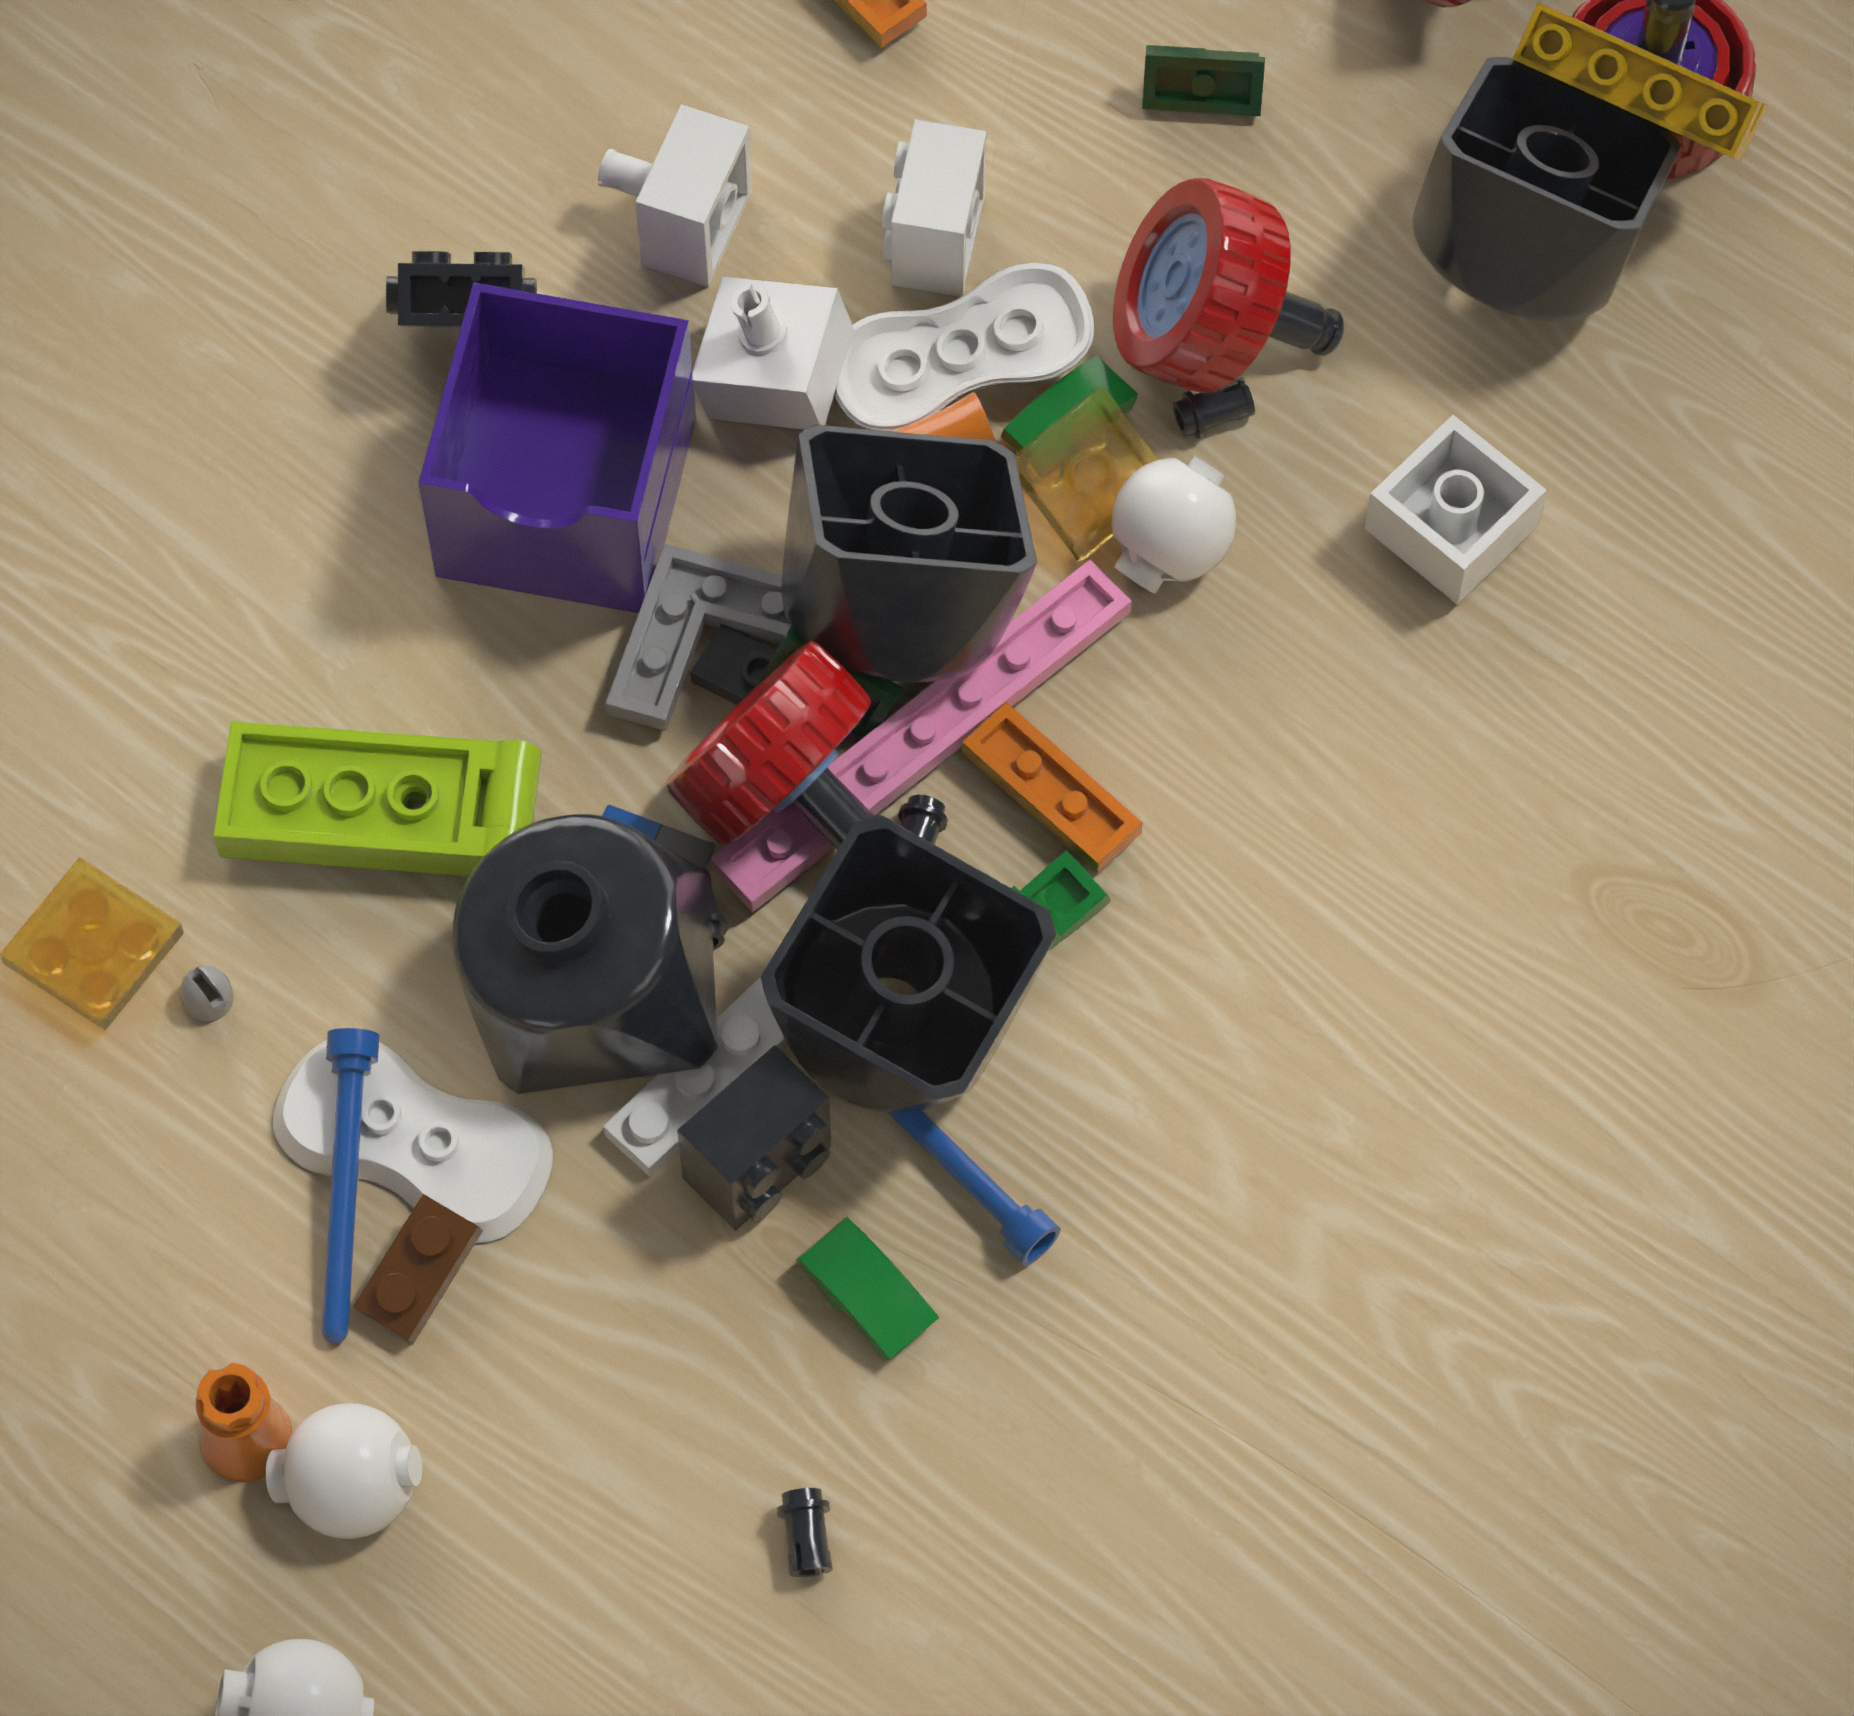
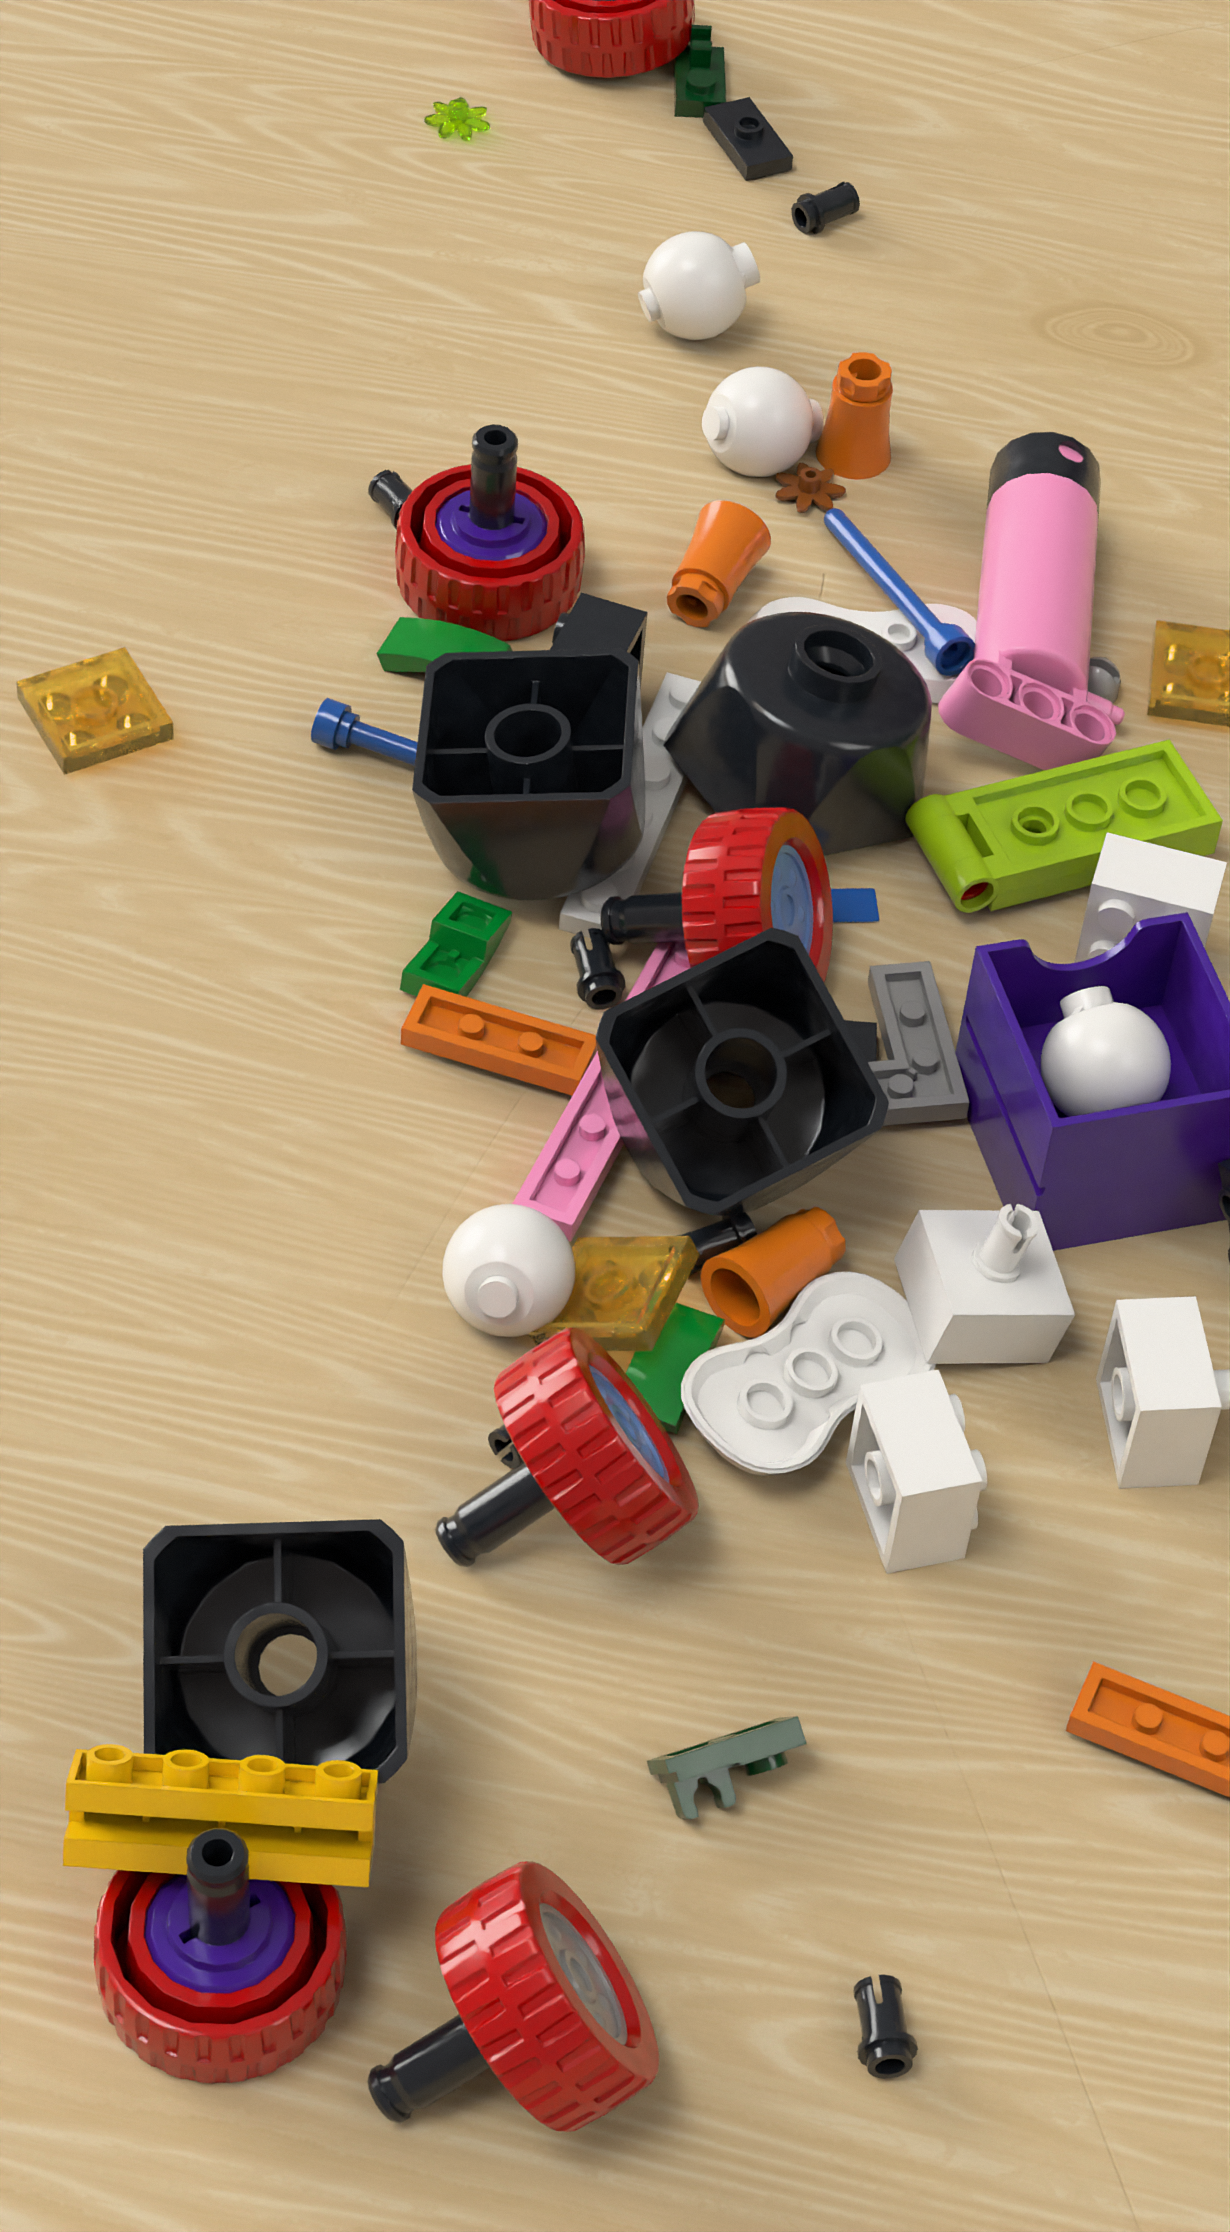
camera: 150 degrees right, 15 degrees down
reddish brown plate [353,1194,483,1344] -> none
white brick [1364,415,1547,605] -> none
none -> clear yellow plate [16,647,174,775]
none -> red wheel [395,424,585,641]
none -> orange plant [667,501,771,627]
none -> dark orange plant [775,462,846,513]
none -> bright pink piece [938,432,1125,770]
none -> white brick [1041,986,1171,1117]
none -> white brick [1074,833,1227,963]

